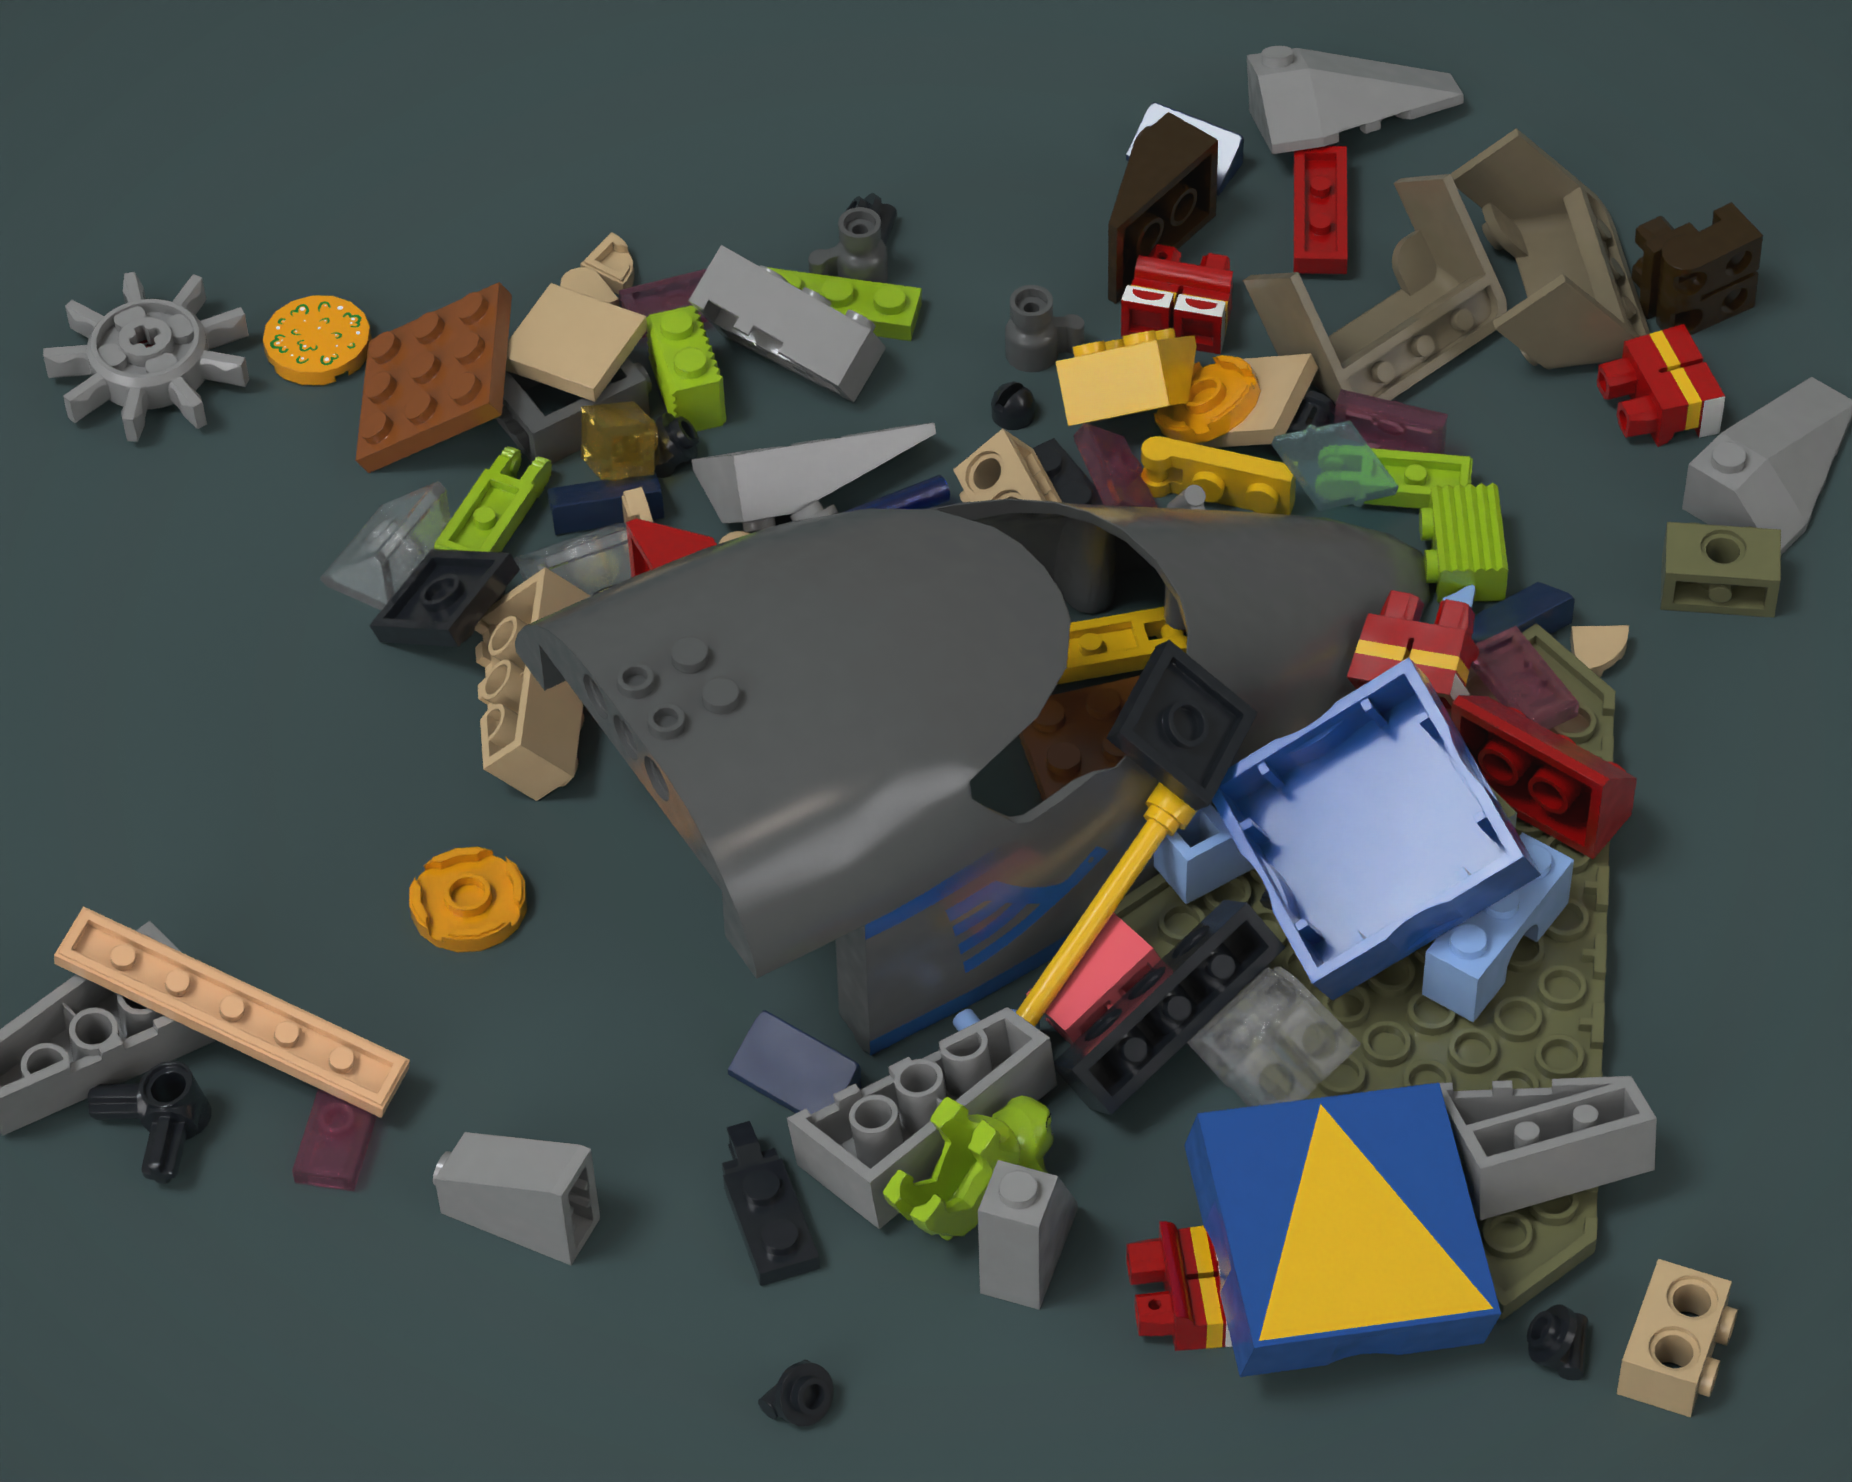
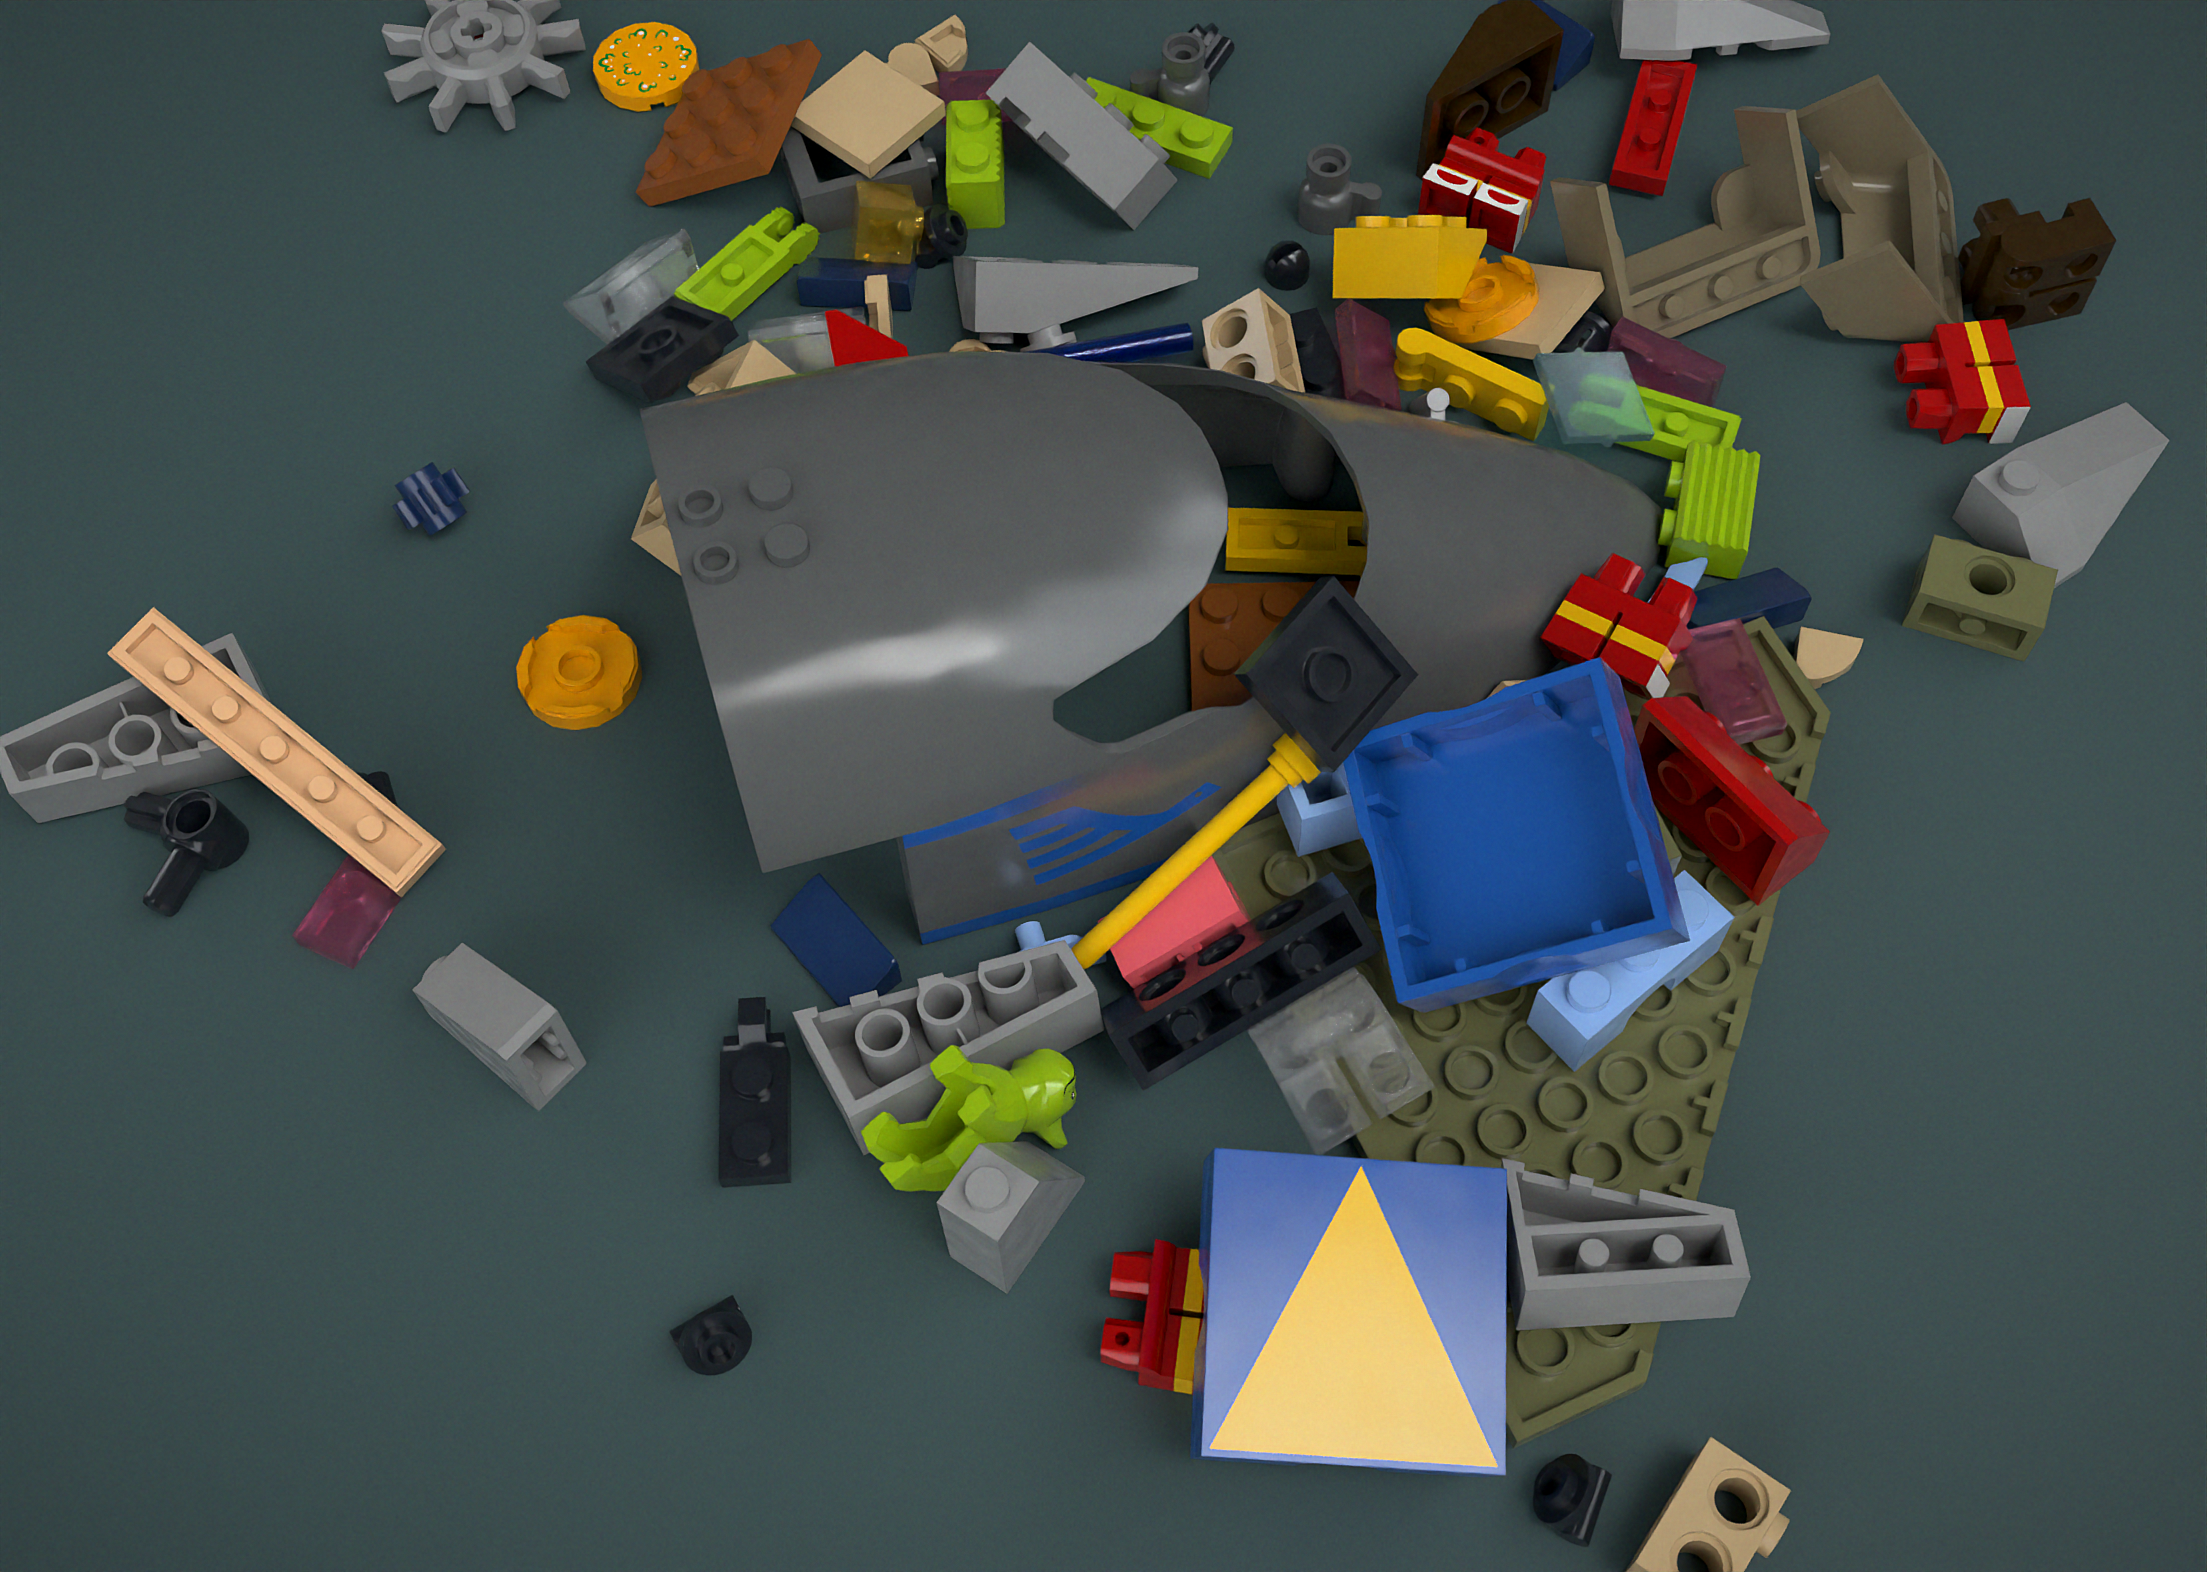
camera: 15 degrees right, 10 degrees up
none -> dark blue gear [392,462,470,536]

